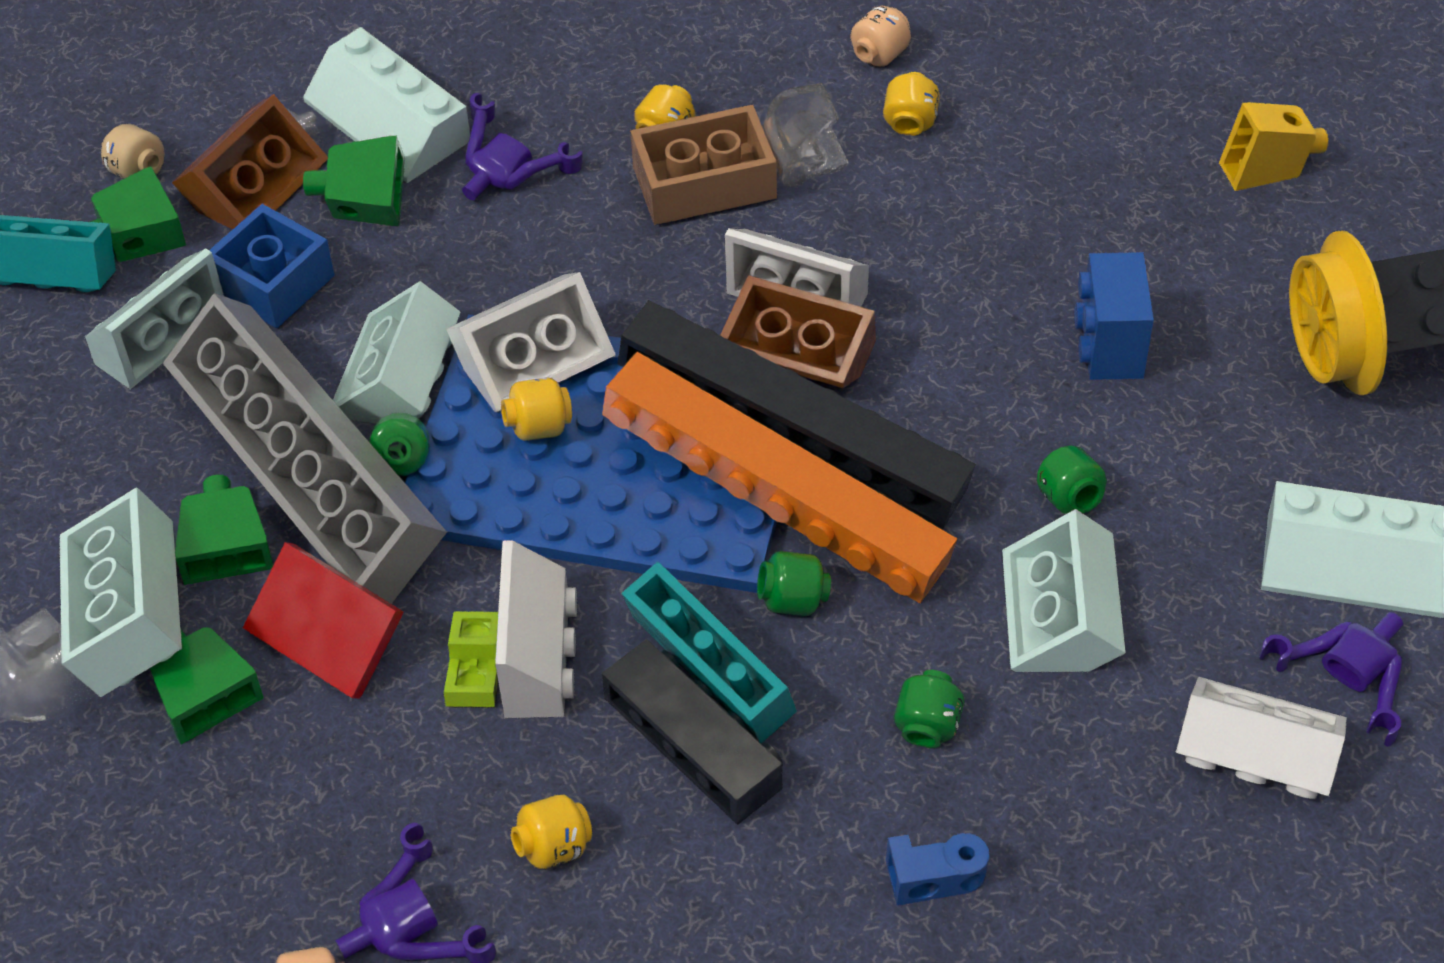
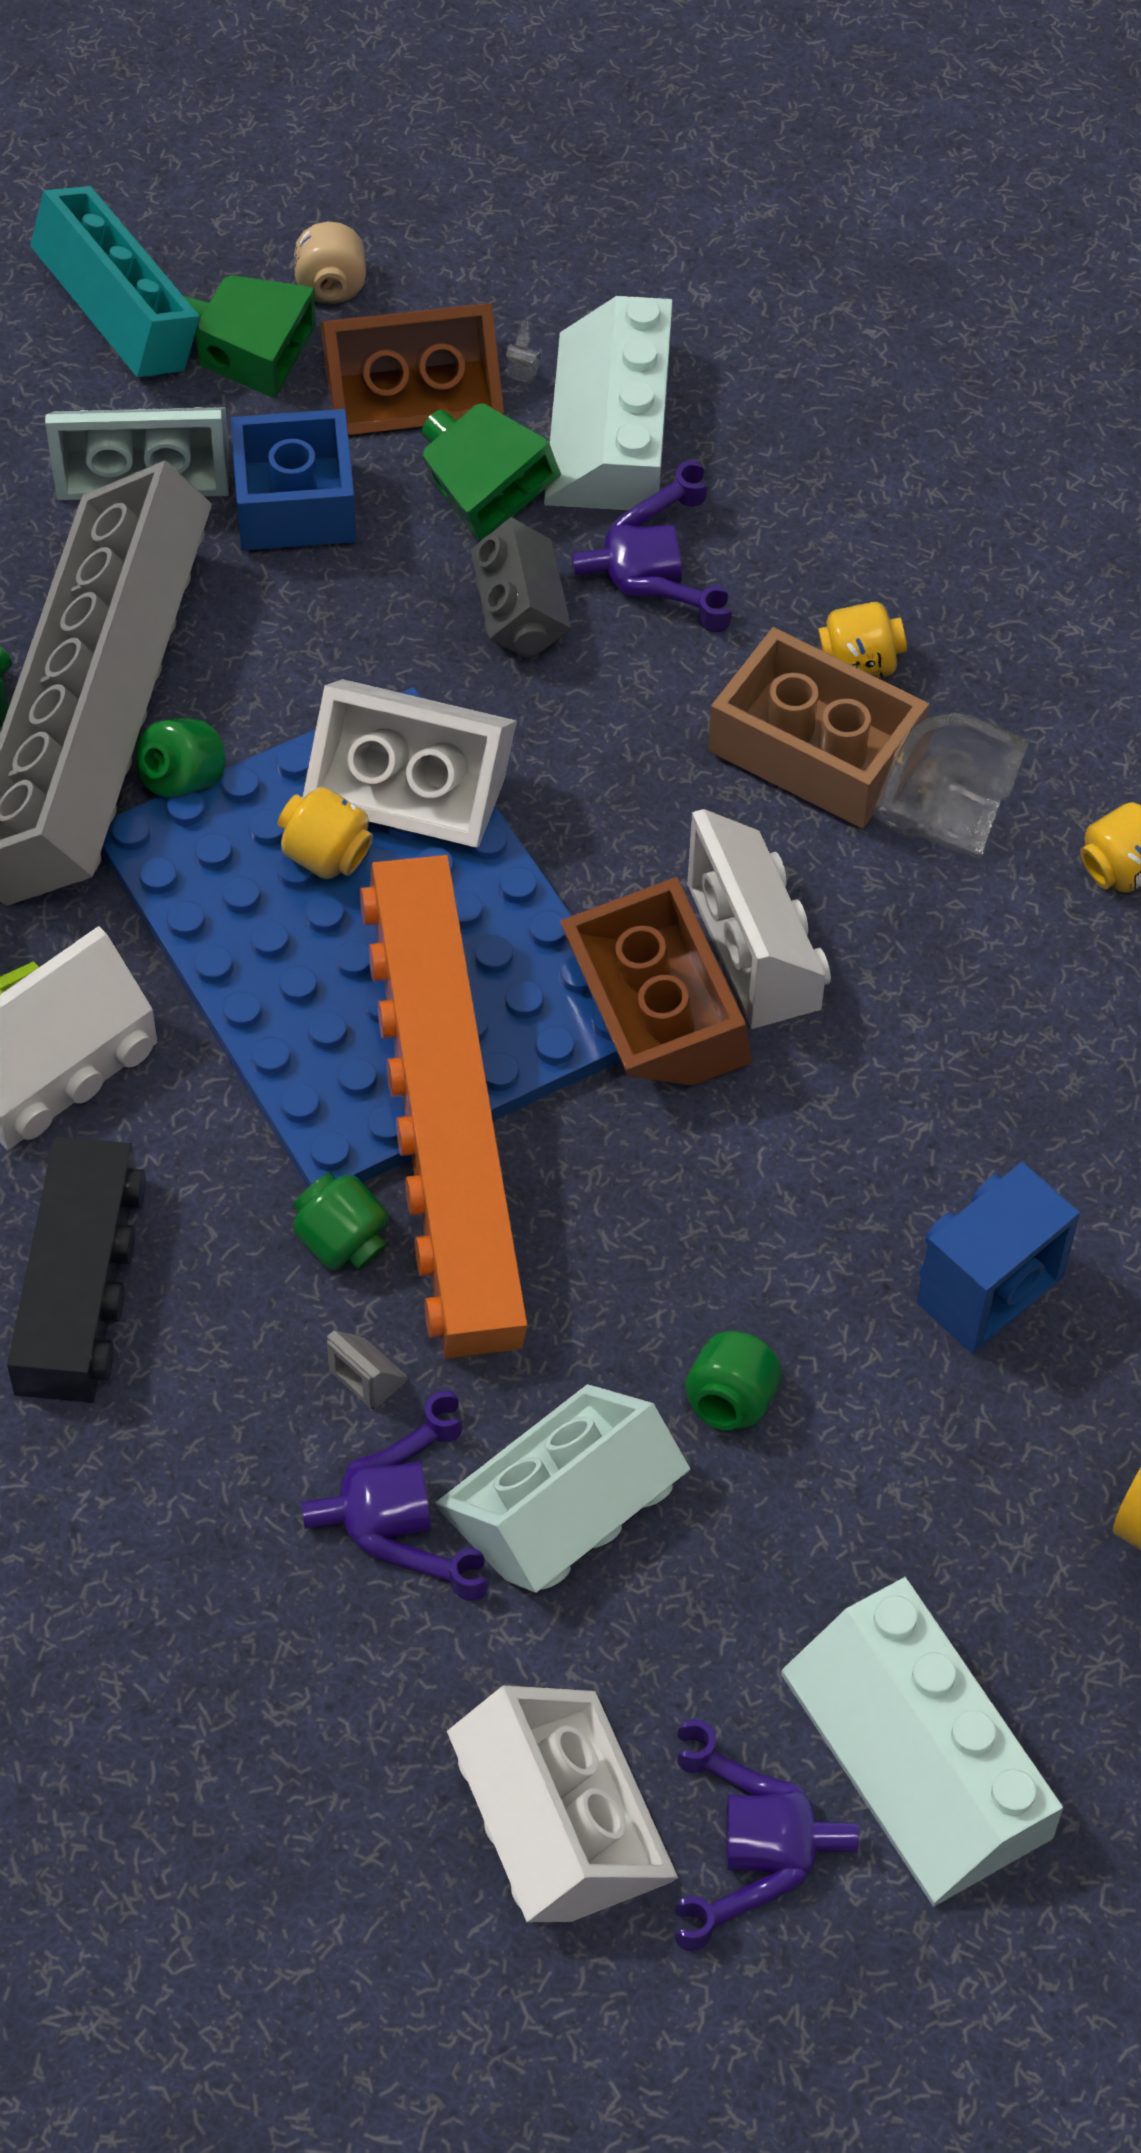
camera: 45 degrees right, 5 degrees up
light aqua slope [333,281,460,424] -> none
black brick [617,300,976,530] -> none
teal brick [621,562,797,744] -> none
blue leg [885,833,989,906] -> none
green head [893,670,965,748] -> none
none -> dark purple piece [301,1391,489,1601]
none -> light grey slope [327,1330,408,1409]
none -> dark grey brick [470,517,572,659]

